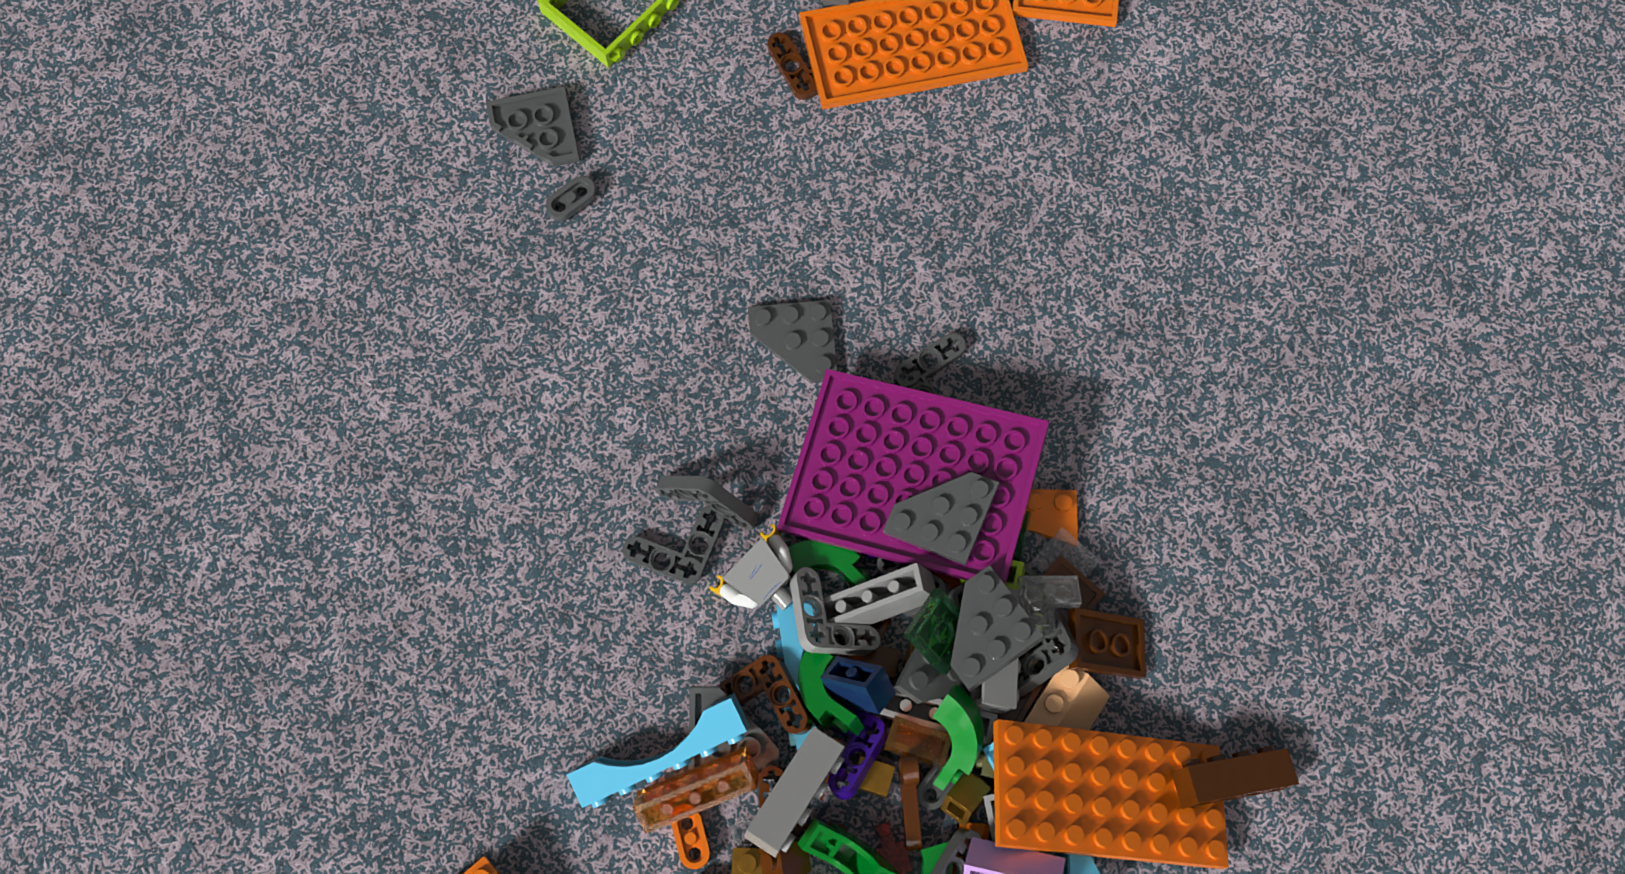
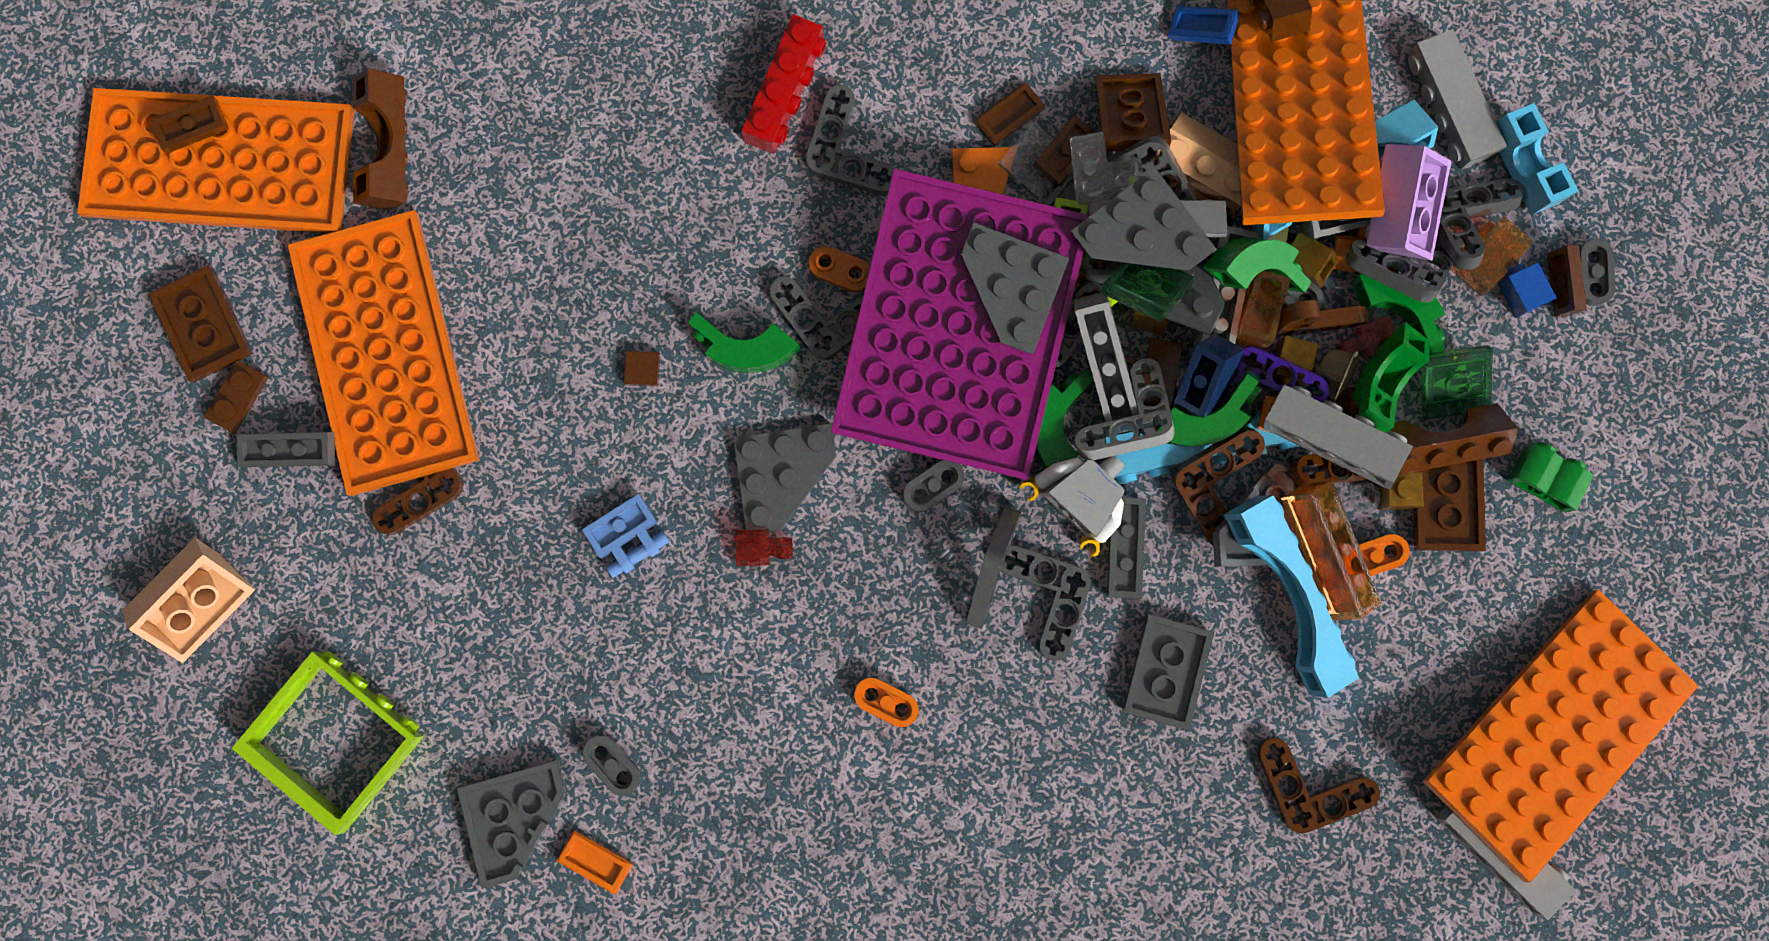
camera: 90 degrees left, 10 degrees up
none -> reddish brown arch [352,68,408,210]
none -> orange tile [556,830,634,895]
none -> medium blue plate [582,494,670,578]
none -> reddish brown tile [624,351,660,387]
none -> green arch [688,313,800,373]
none -> clear red plate [735,529,793,566]
none -> red brick [742,14,827,154]
none -> dark grey beam [806,84,894,195]
none -> orange plate [809,246,870,293]
none -> orange plate [854,678,919,727]
none -> dark grey plate [904,460,965,512]
none -> reddish brown tile [974,81,1045,147]
none -> dark grey plate [1107,497,1146,599]
none -> dark grey plate [1122,614,1214,731]
none -> blue tile [1167,5,1240,45]
none -> reddish brown beam [1257,737,1380,834]
none -> dark tan piece [1313,349,1360,403]

